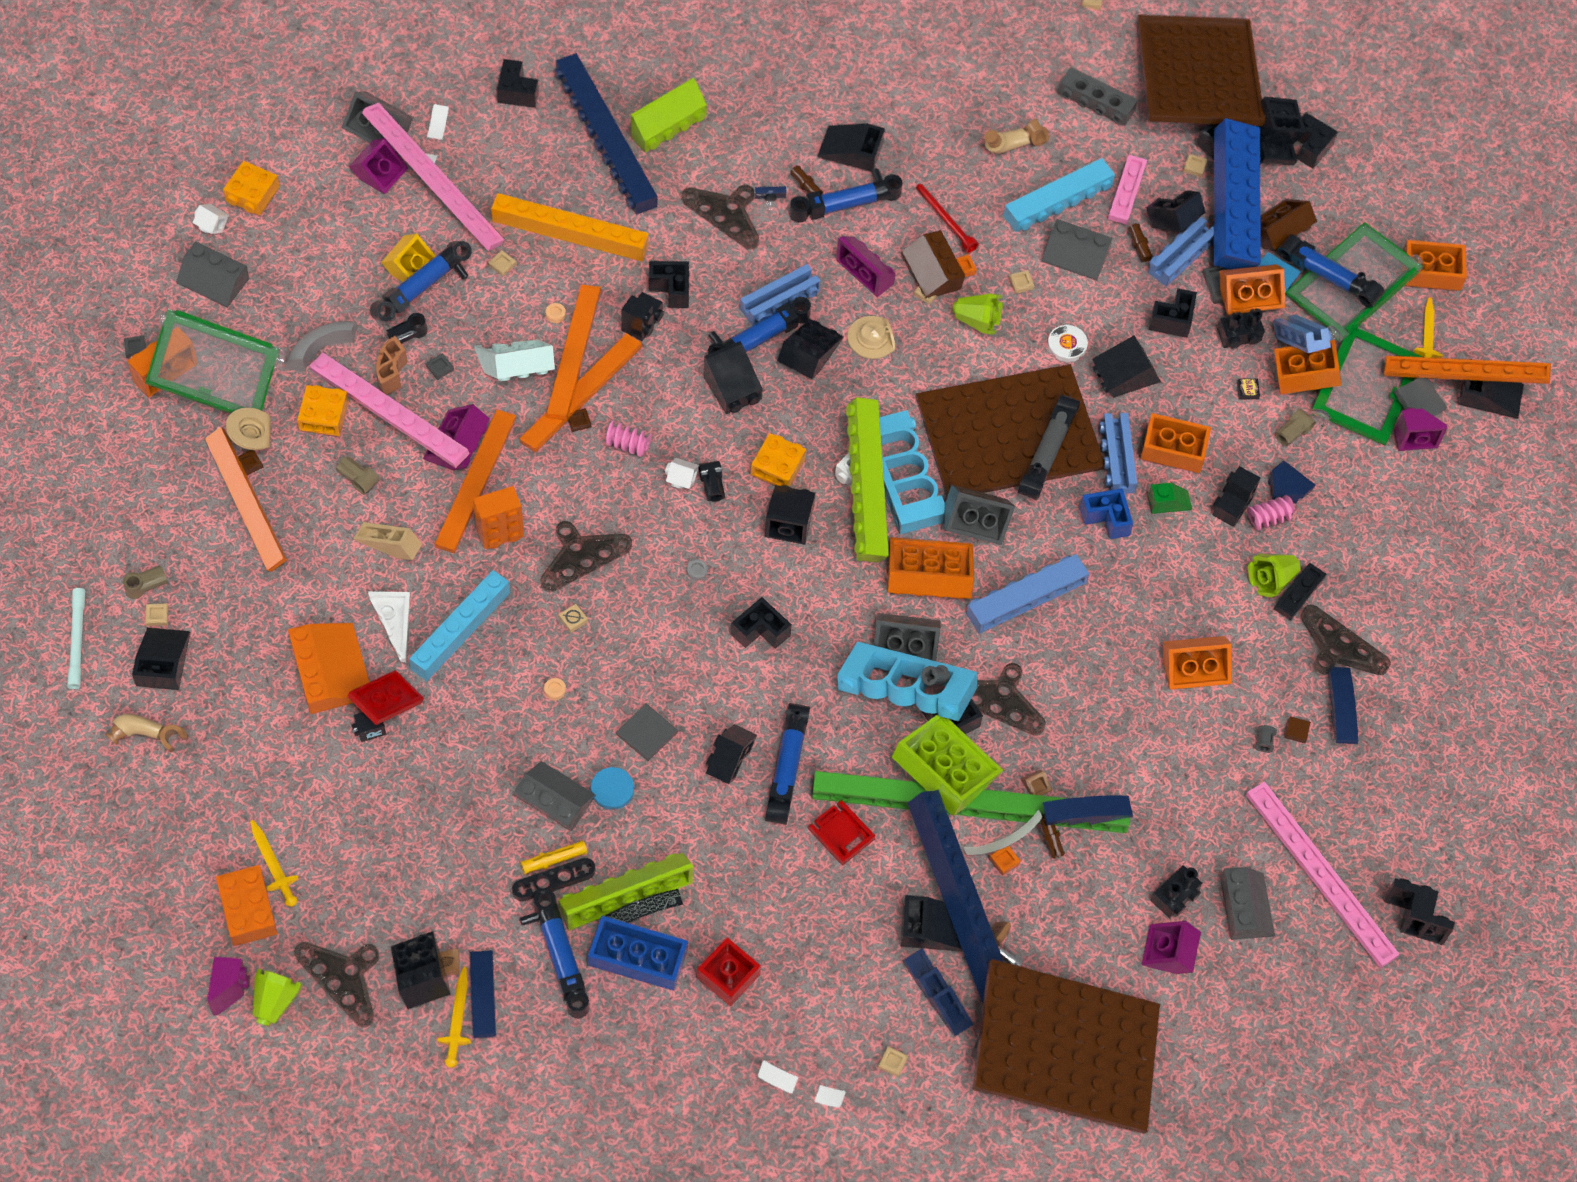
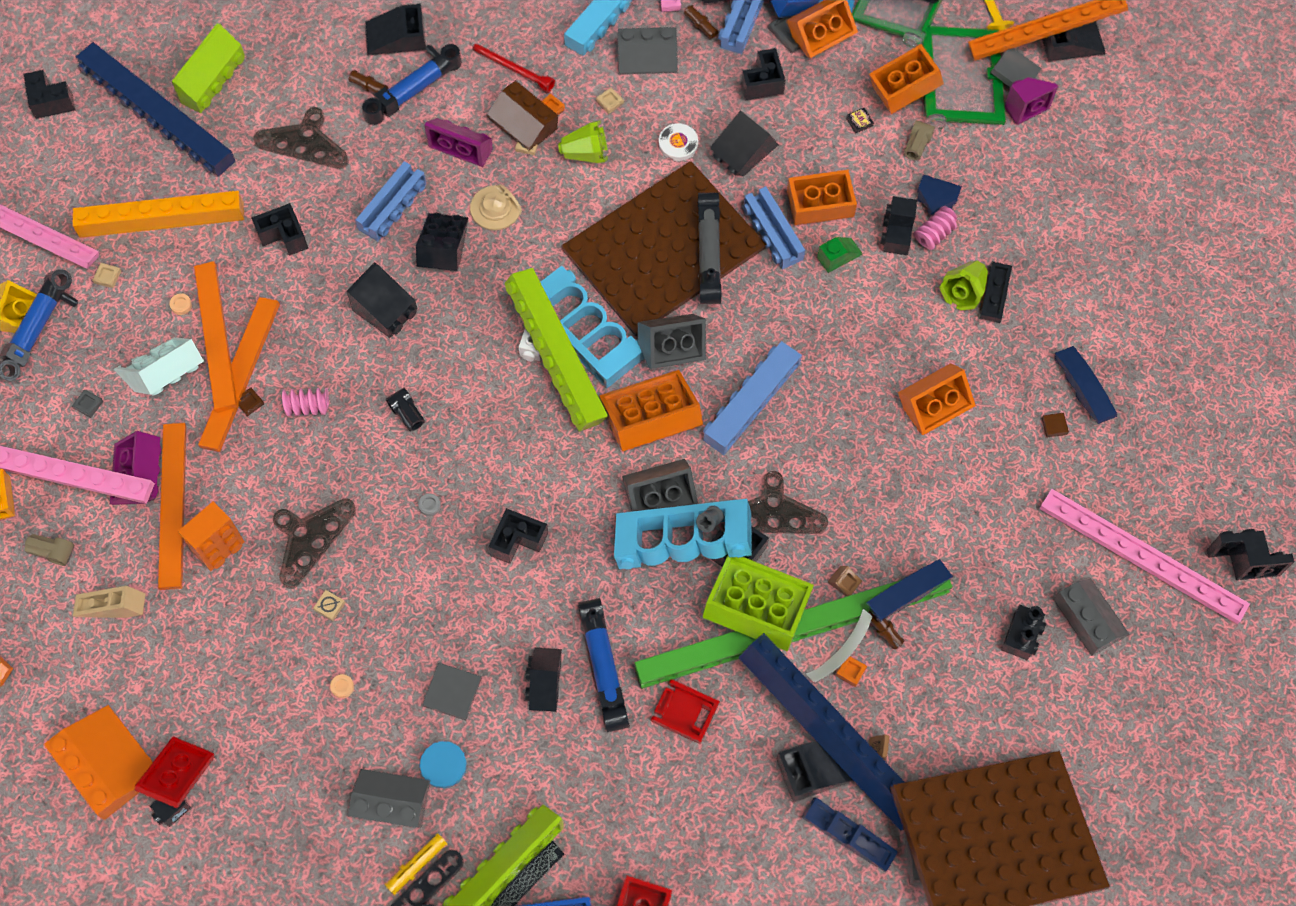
camera: 20 degrees left, 5 degrees up
white wing [368,591,410,662] -> none
nougat brick [376,336,408,395] -> none
black piece [386,313,428,343] -> none
medium azure brick [409,570,510,681] -> none
black brick [621,292,664,341] -> none
white brick [665,458,699,489] -> none
piece [708,297,811,354] -> none
light orange brick [751,433,806,487] -> none
dark blue piece [754,186,787,214] -> none
black slope [765,485,816,545] -> none
flat silver piece [1000,944,1025,967] -> none
blue brick [1080,488,1133,539] -> none
magenta slope [1142,920,1201,974] -> none
black brick [1217,308,1265,348] -> none
dark grey bush [1255,725,1277,753] -> none
medium blue brick [1273,314,1332,353] -> none
clear smoke beam [1301,604,1391,675] -> none

